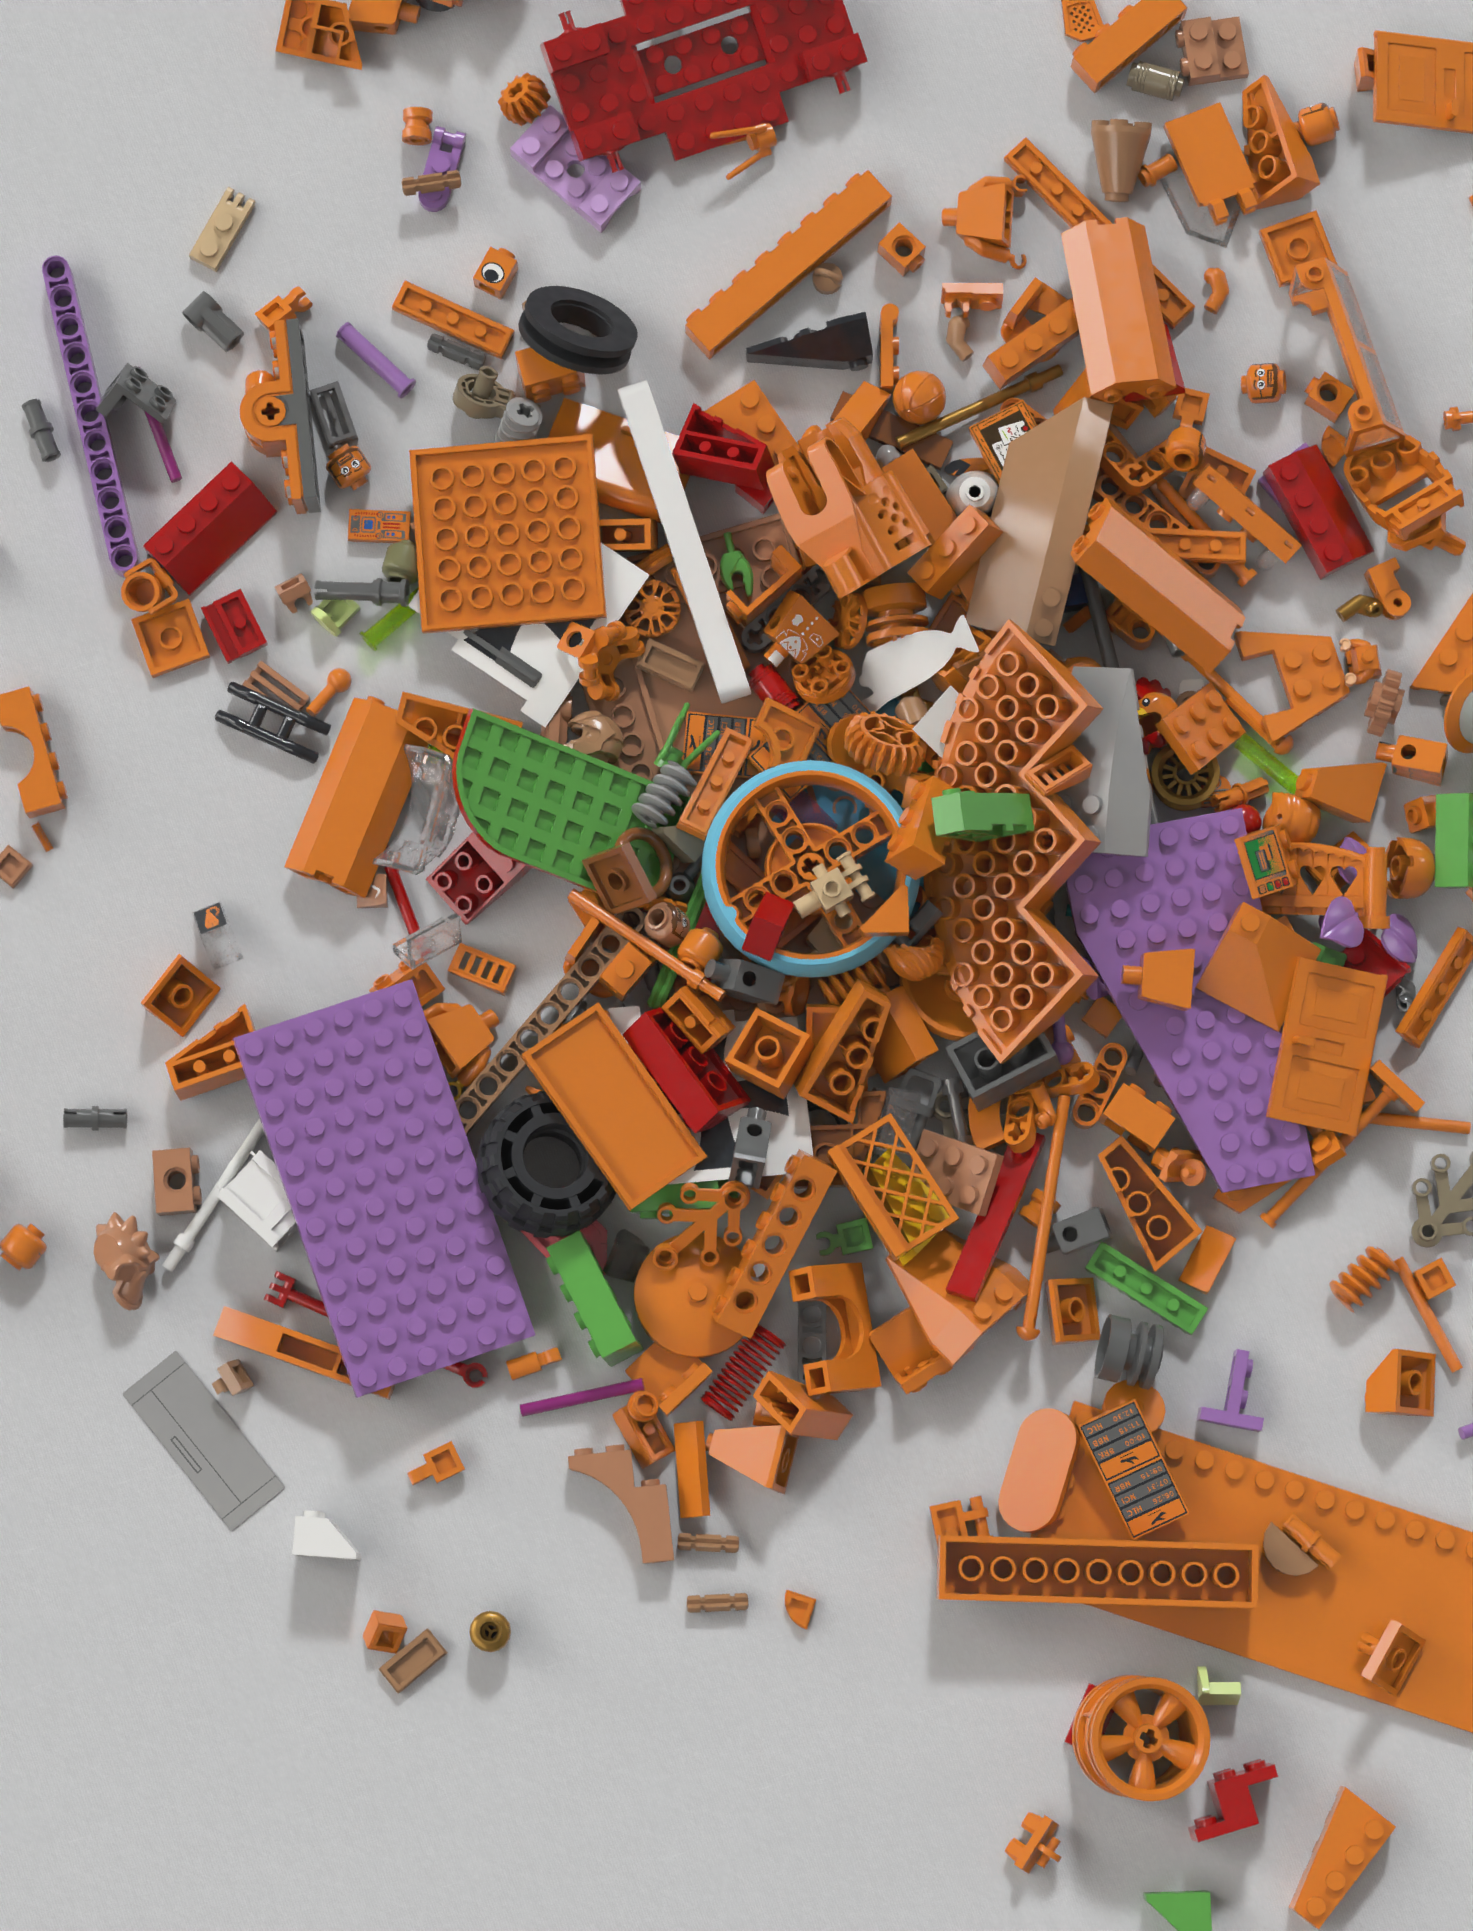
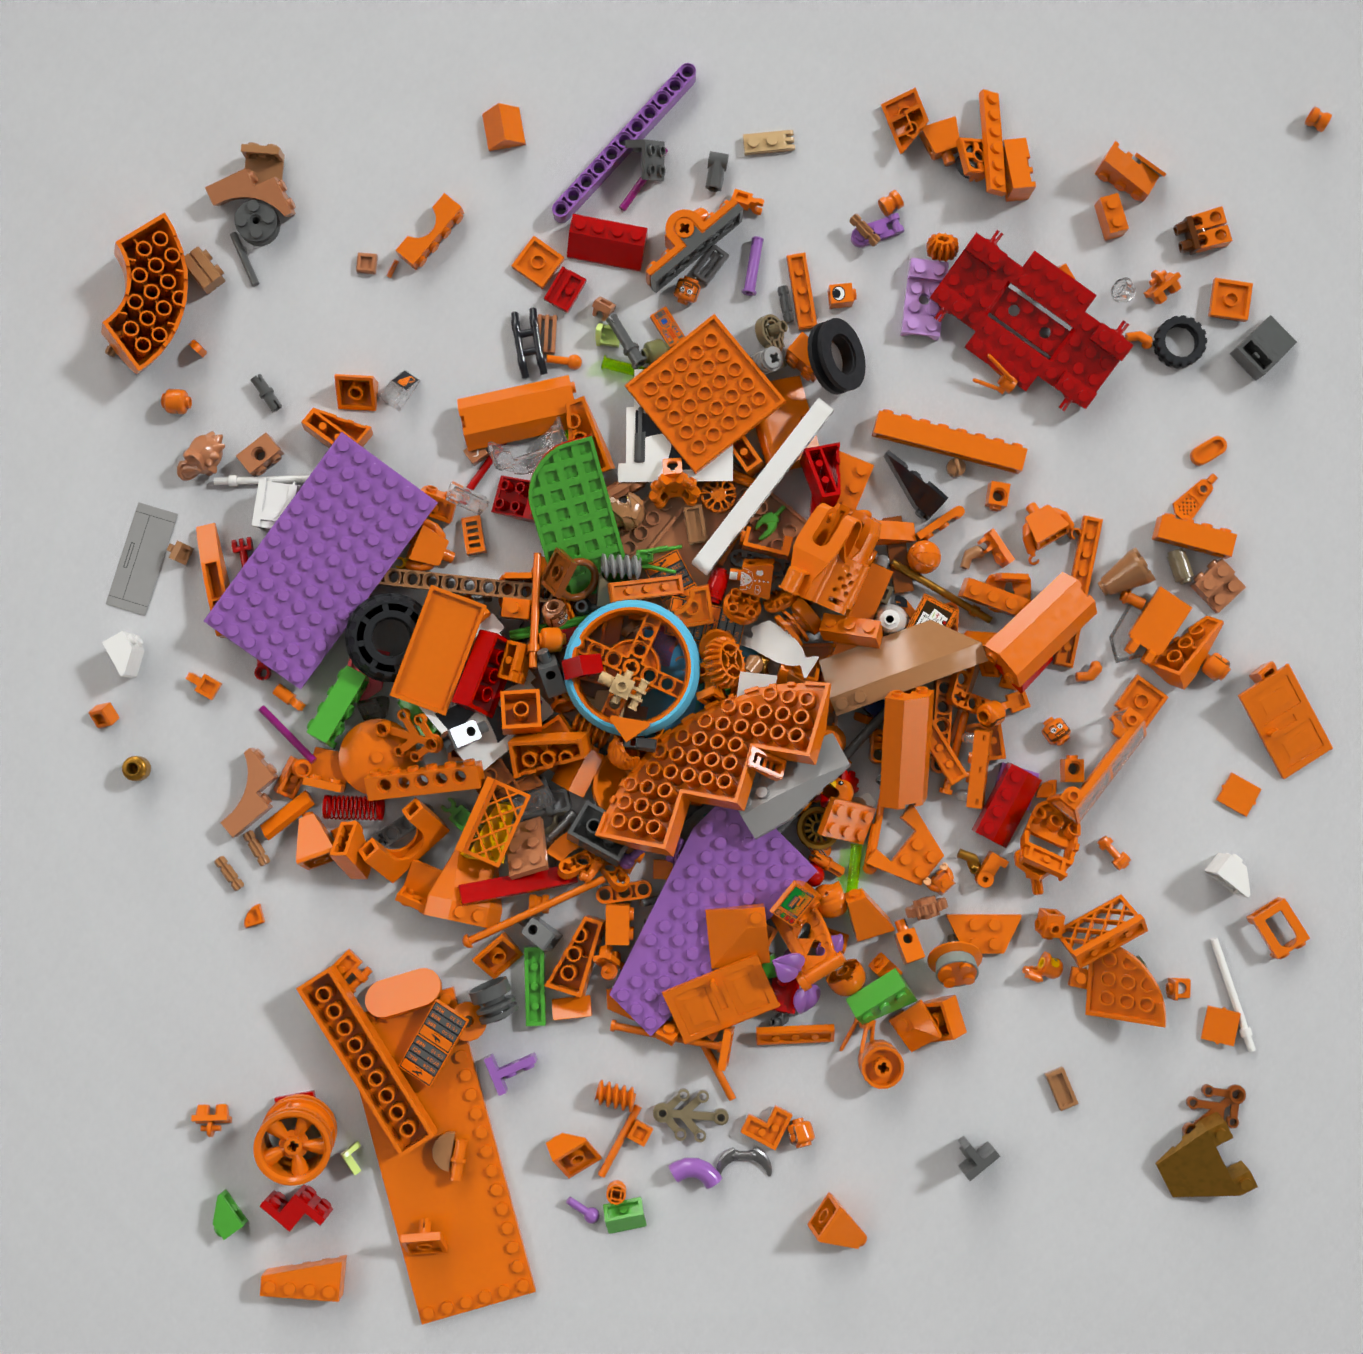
camera: 55 degrees right, 5 degrees up
dark grey pin [22,399,61,462] -> none
orange piece [121,558,178,615] -> none
medium nougat tile [379,1628,448,1694] -> none
orange wedge [885,775,953,880] -> none
bright green wedge [931,788,1034,842] -> none
orange torso [1121,949,1195,1011] -> none

